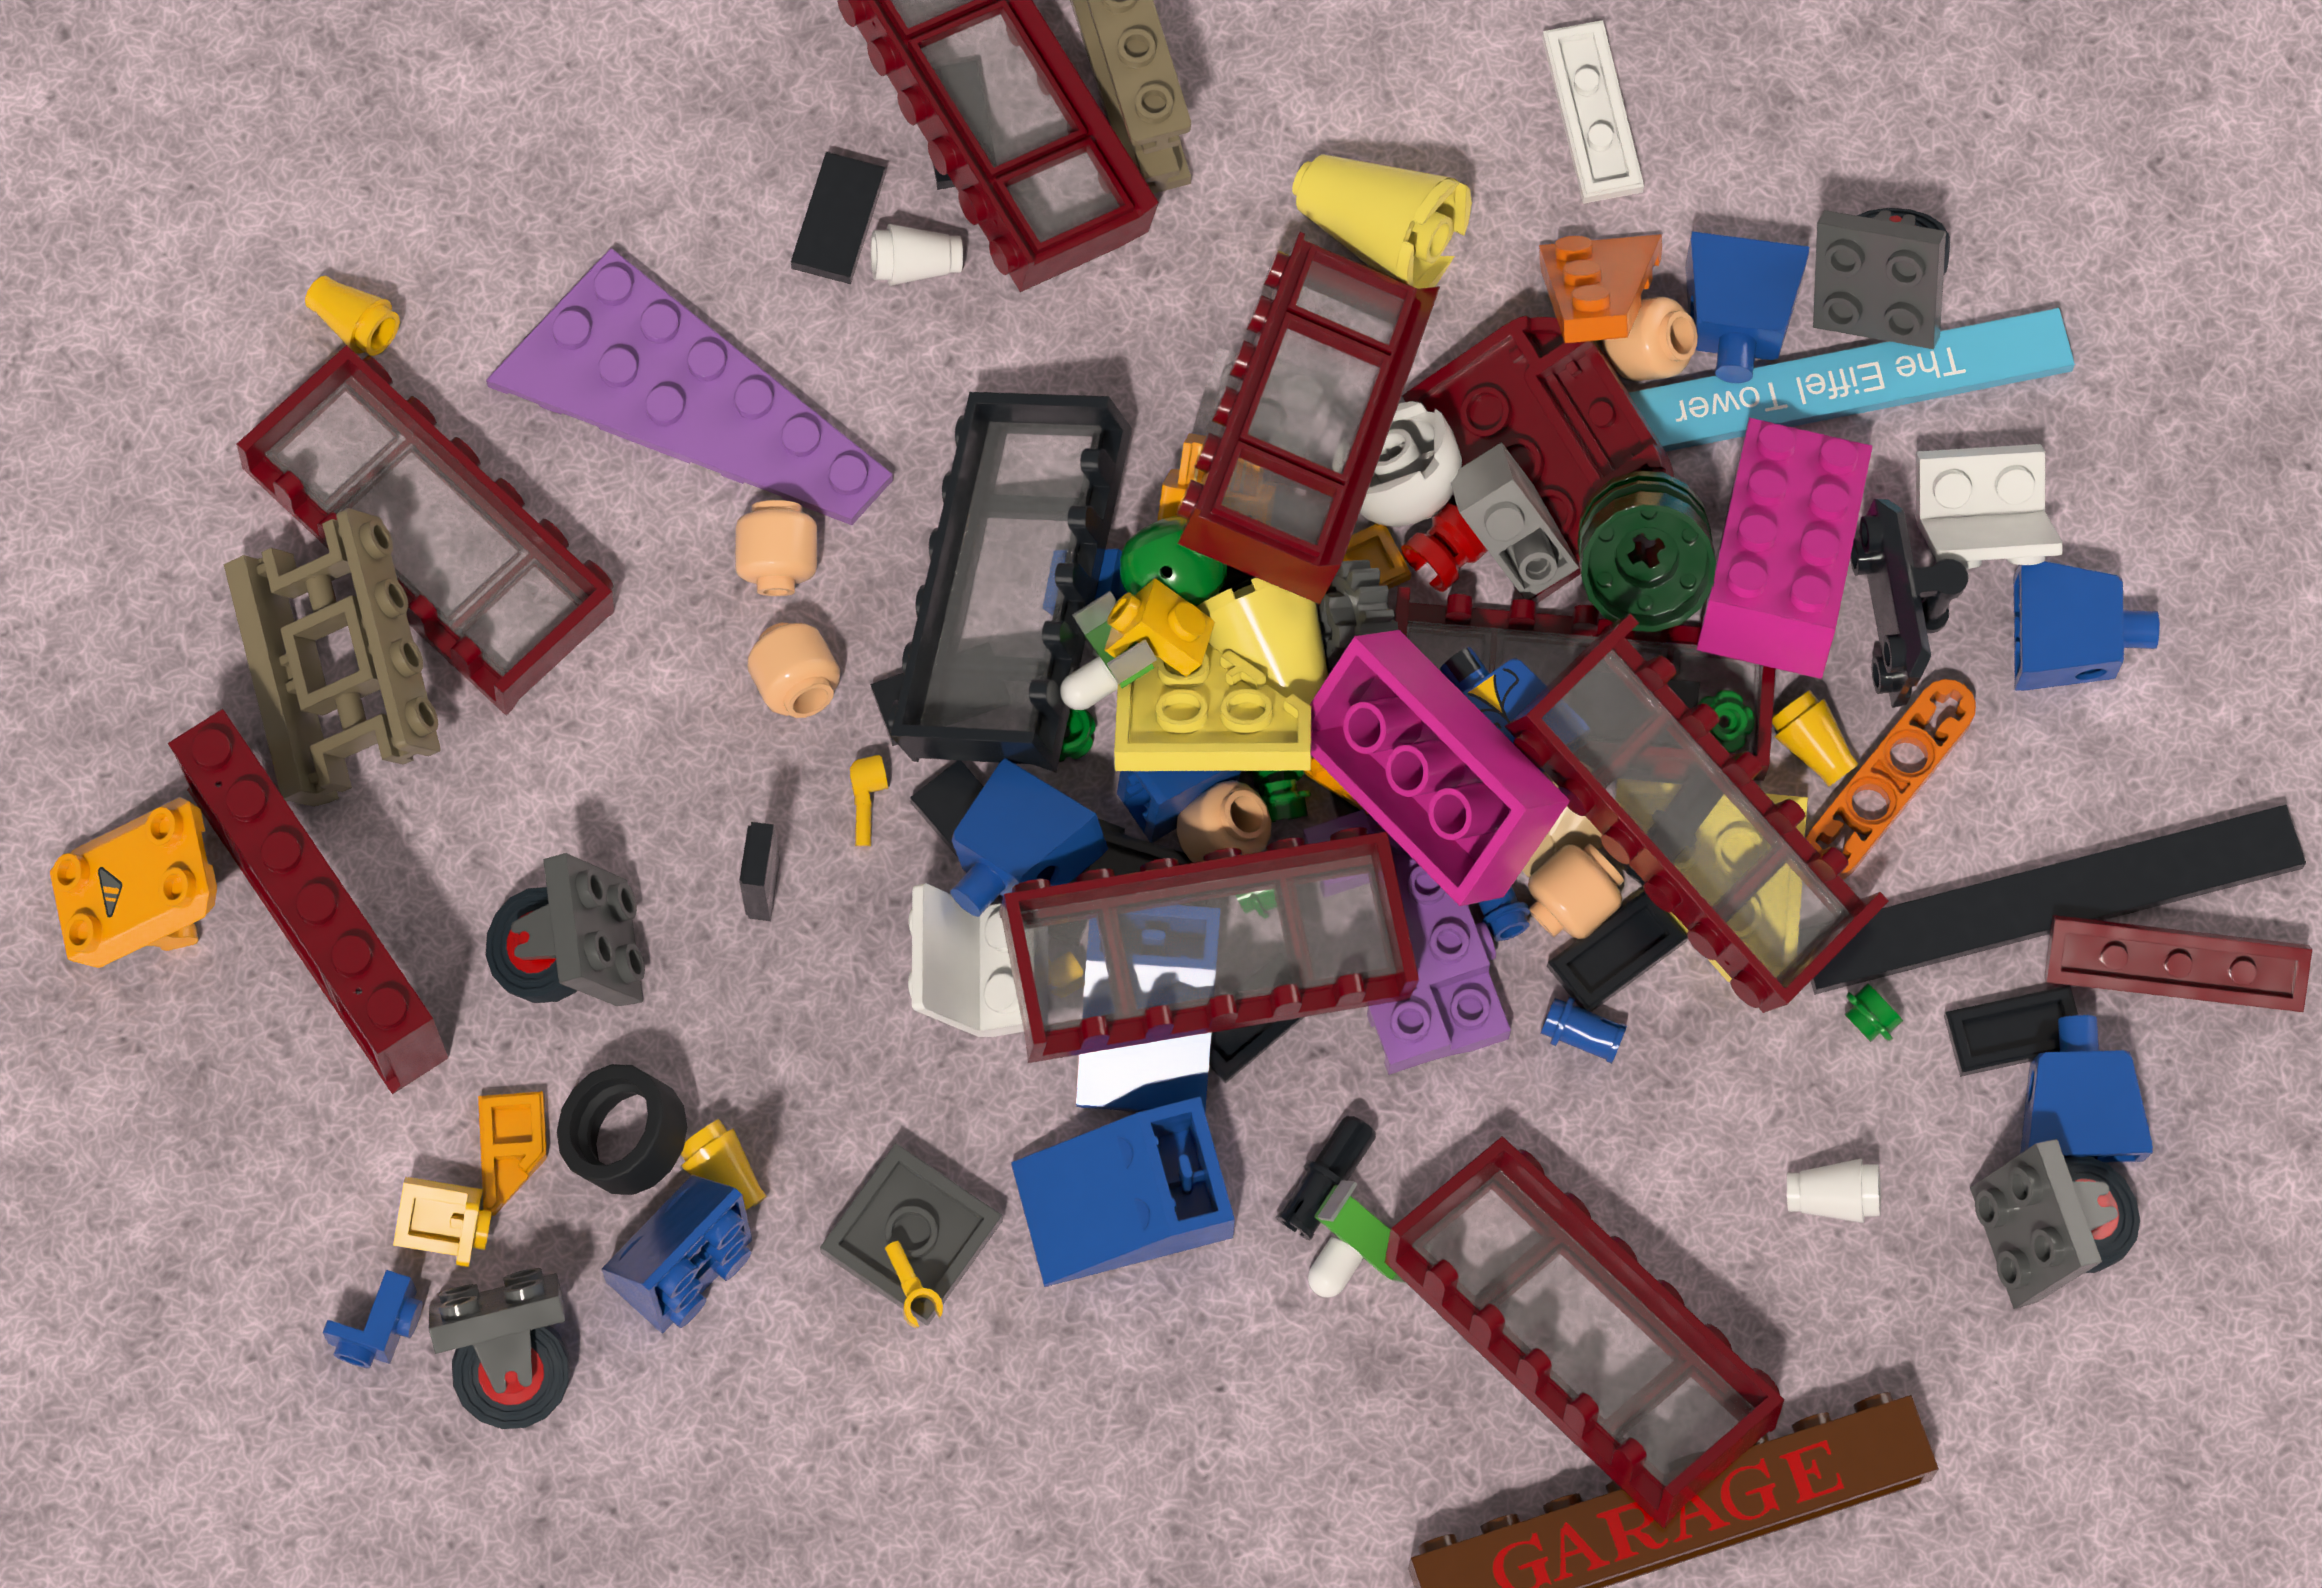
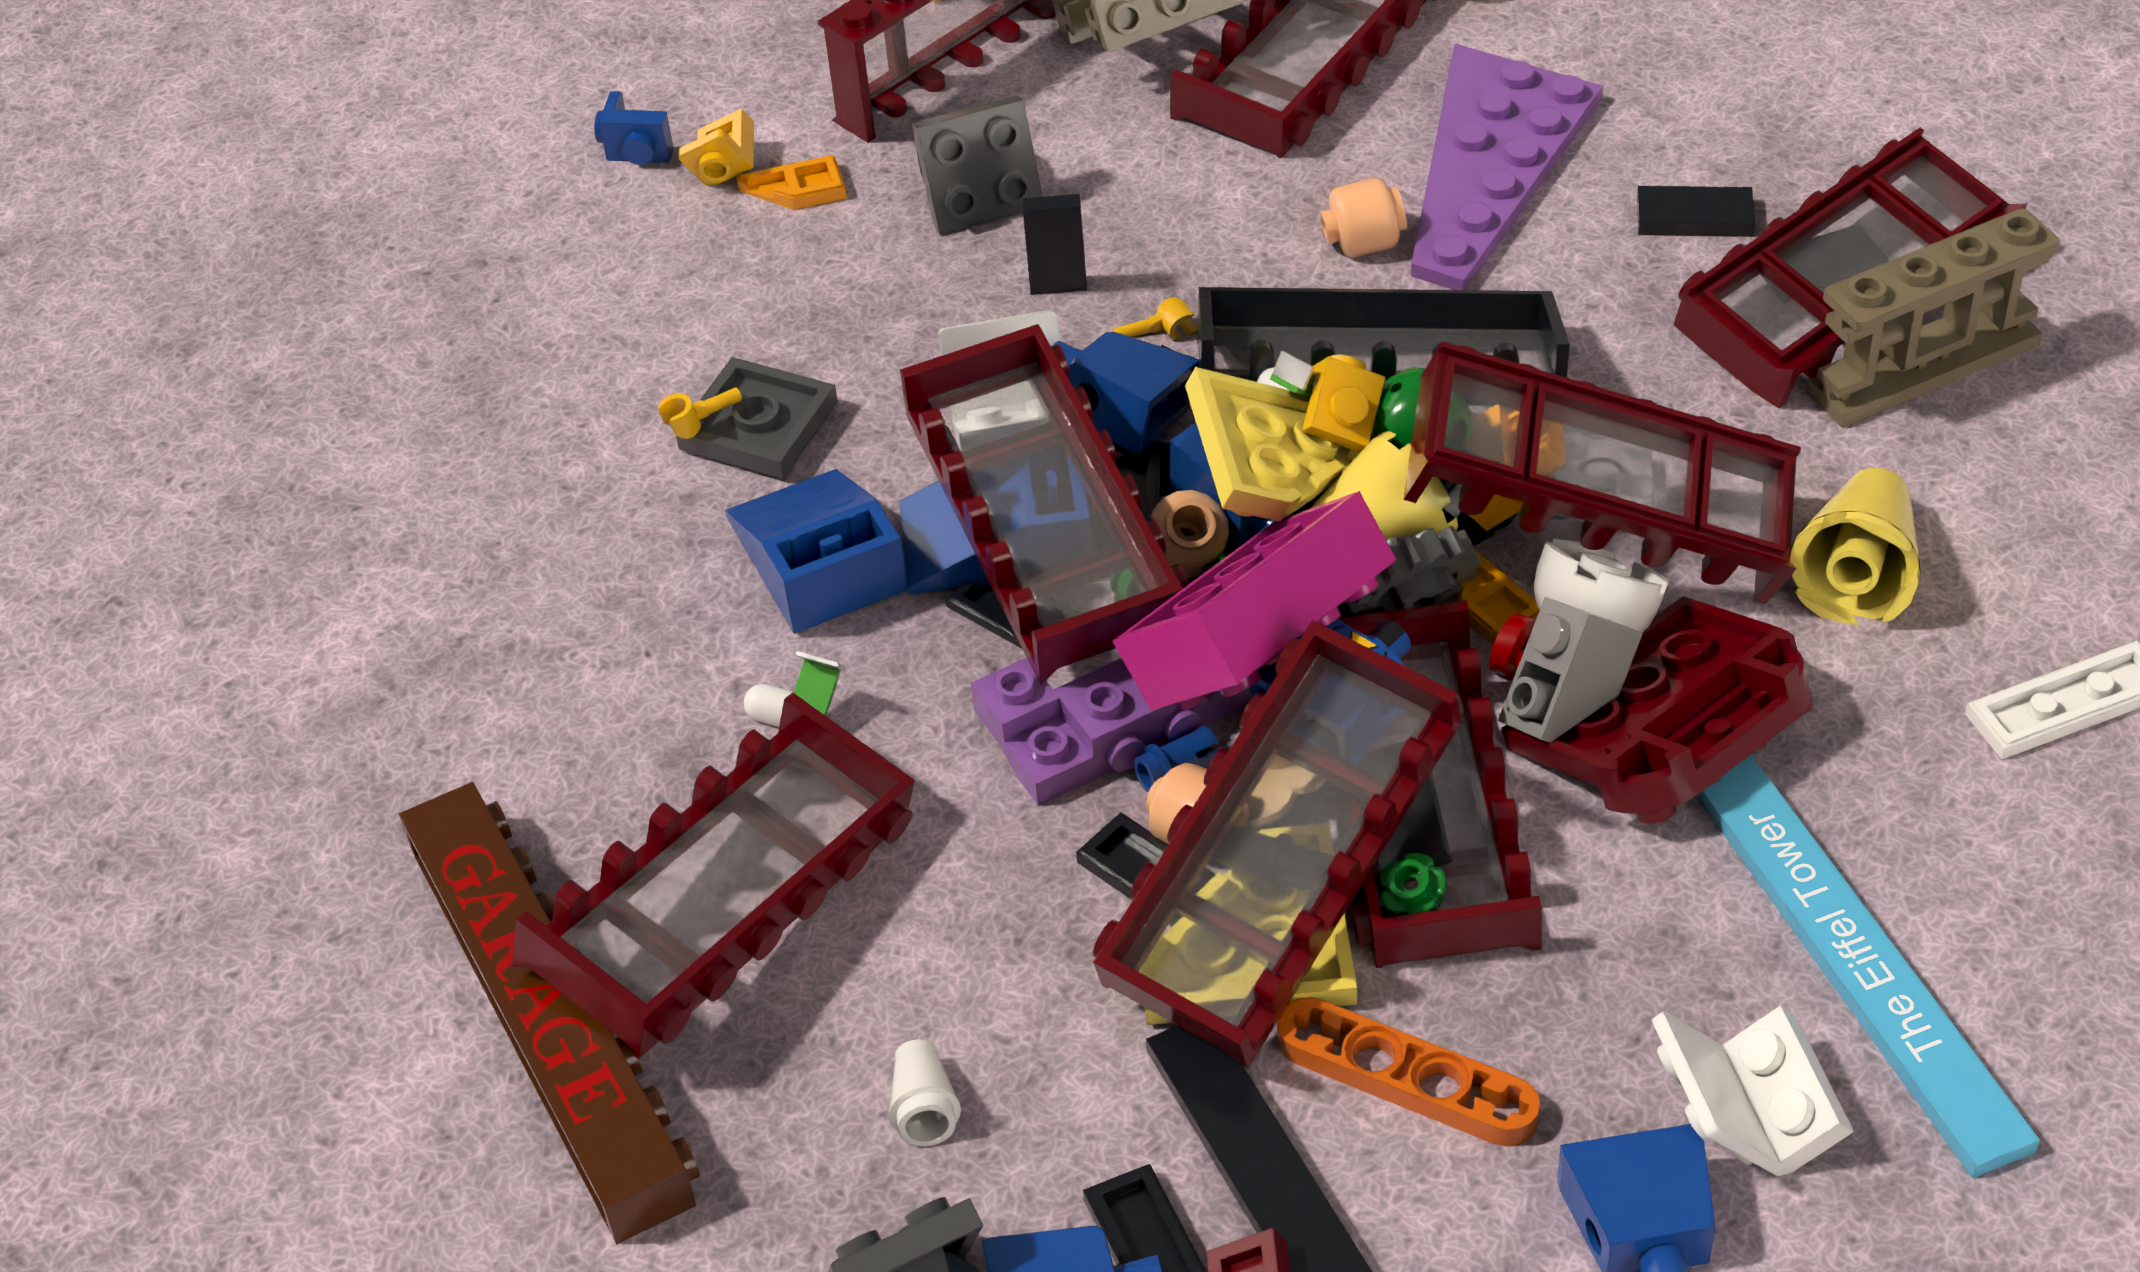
camera: 85 degrees right, 25 degrees down
plate [429,1268,570,1429] -> none
black tyre [557,1064,688,1195] -> none
blue slope [602,1174,752,1334] -> none
yellow cone [681,1119,767,1210] -> none
light nougat head [747,623,840,718] -> none
white cone [870,224,963,286] -> none
black axle [1276,1116,1376,1241] -> none
orange wing [1539,234,1662,343] -> none
blue pin [1541,997,1627,1064] -> none
dark green wheel [1577,471,1716,632] -> none
light nougat head [1602,297,1698,381] -> none
blue torso [1685,231,1810,383] -> none
dark pink brick [1697,418,1873,679] -> none
yellow cone [1772,690,1859,787] -> none
dark grey plate [1813,208,1950,349] -> none
green plate [1844,983,1903,1042] -> none
black shield [1850,499,1968,708] -> none

